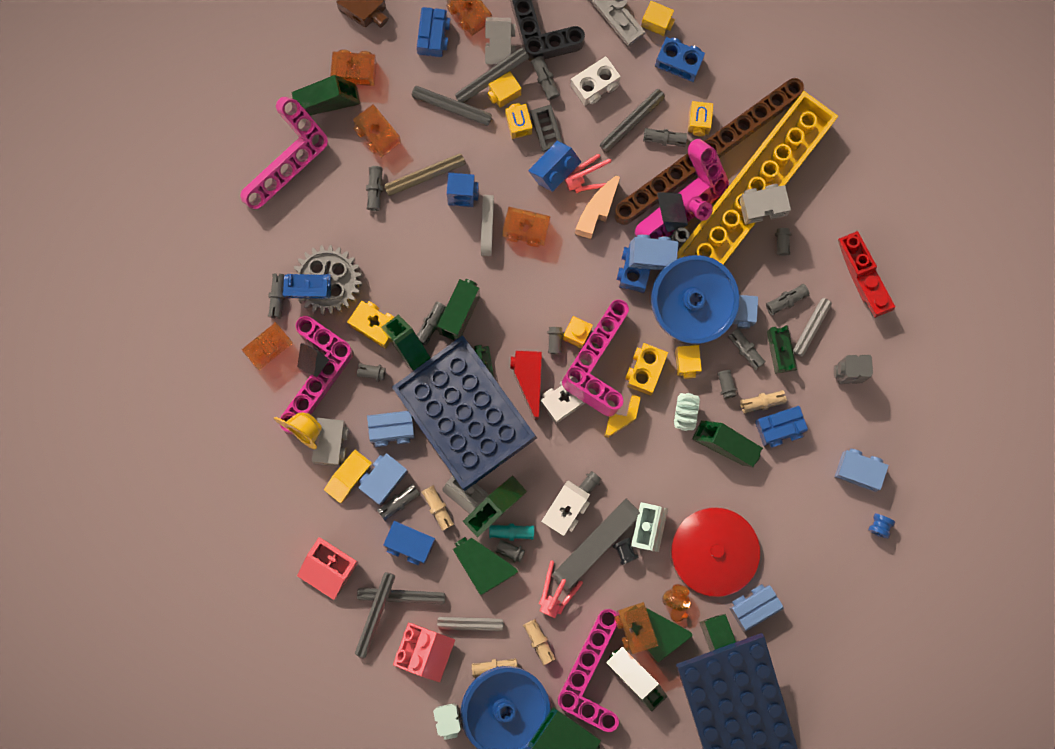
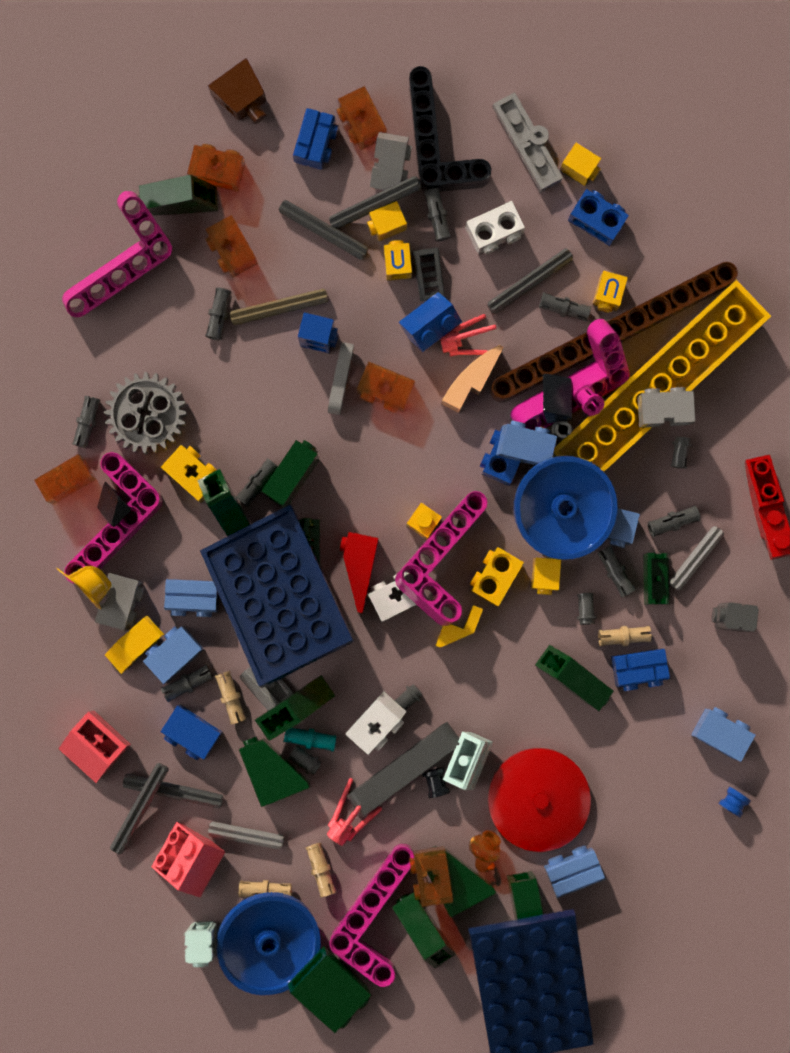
camera: 10 degrees right, 5 degrees up
blue hinge [283,274,331,299] -> none
dark grey pin [357,363,386,382] -> none
dark grey pin [547,327,564,354] -> none
light aqua gear [674,393,700,431] -> none

